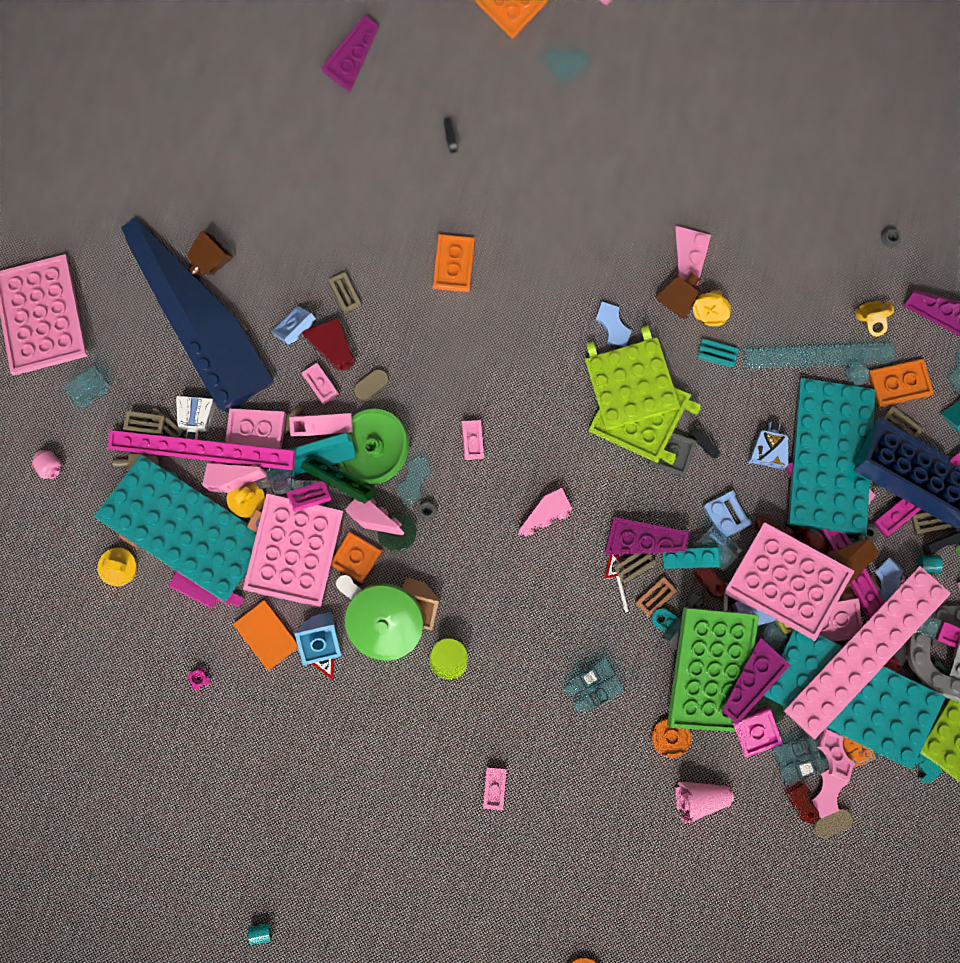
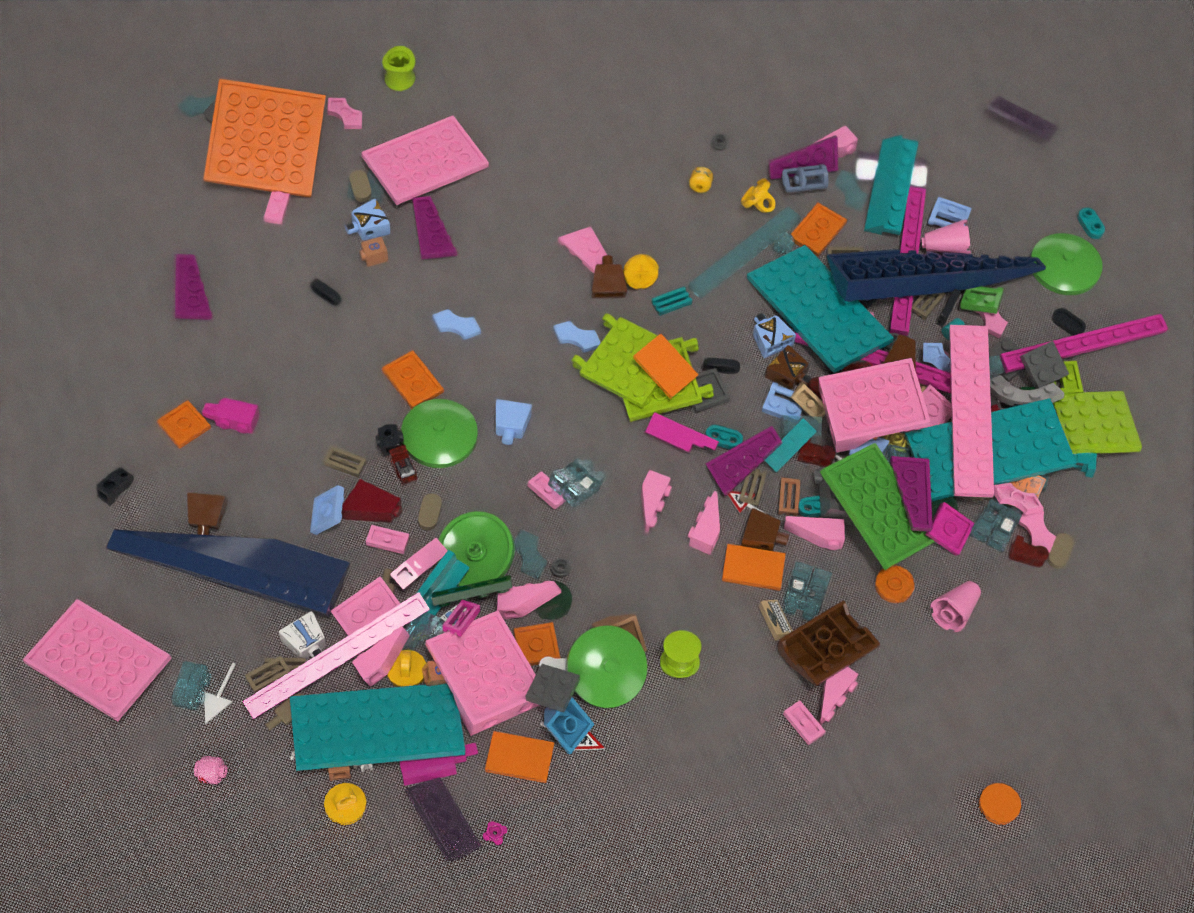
camera: 45 degrees left, 20 degrees down
none -> black leg [96,467,134,506]
none -> orange tile [156,400,211,449]
none -> dark pink hinge [202,398,260,434]
none -> white piece [204,663,236,724]
none -> bright pink plate [264,191,291,225]
none -> light blue torso [345,198,390,240]
none -> dark tan tile [349,170,372,202]
none -> nougat brick [359,237,388,267]
none -> bright pink plate [361,115,489,205]
none -> black brick [375,424,404,456]
none -> clear red leg [389,445,418,485]
none -> bright green dish [401,399,478,468]
none -> clear purple slope [405,777,482,861]
none -> magenta wing [413,196,457,260]
none -> light blue tile [432,309,481,340]
none -> light blue torso [496,399,532,445]
none -> dark grey plate [525,664,580,713]
none -> clear light blue hips [548,457,606,508]
none -> orange tile [633,333,699,399]
none -> dark pink piece [645,412,719,453]
none -> bright pink slope [688,491,720,555]
none -> yellow head [689,167,713,193]
none -> teal plate [705,425,743,449]
none -> orange tile [722,544,786,591]
none -> reddish brown torso [741,508,789,551]
none -> slope [759,600,792,641]
none -> reddish brown torso [765,345,813,390]
none -> reddish brown piece [778,600,881,686]
none -> sand blue piece [782,164,829,193]
none -> bright pink slope [783,516,845,550]
none -> tan slope [791,382,826,423]
none -> bright pink slope [819,667,859,726]

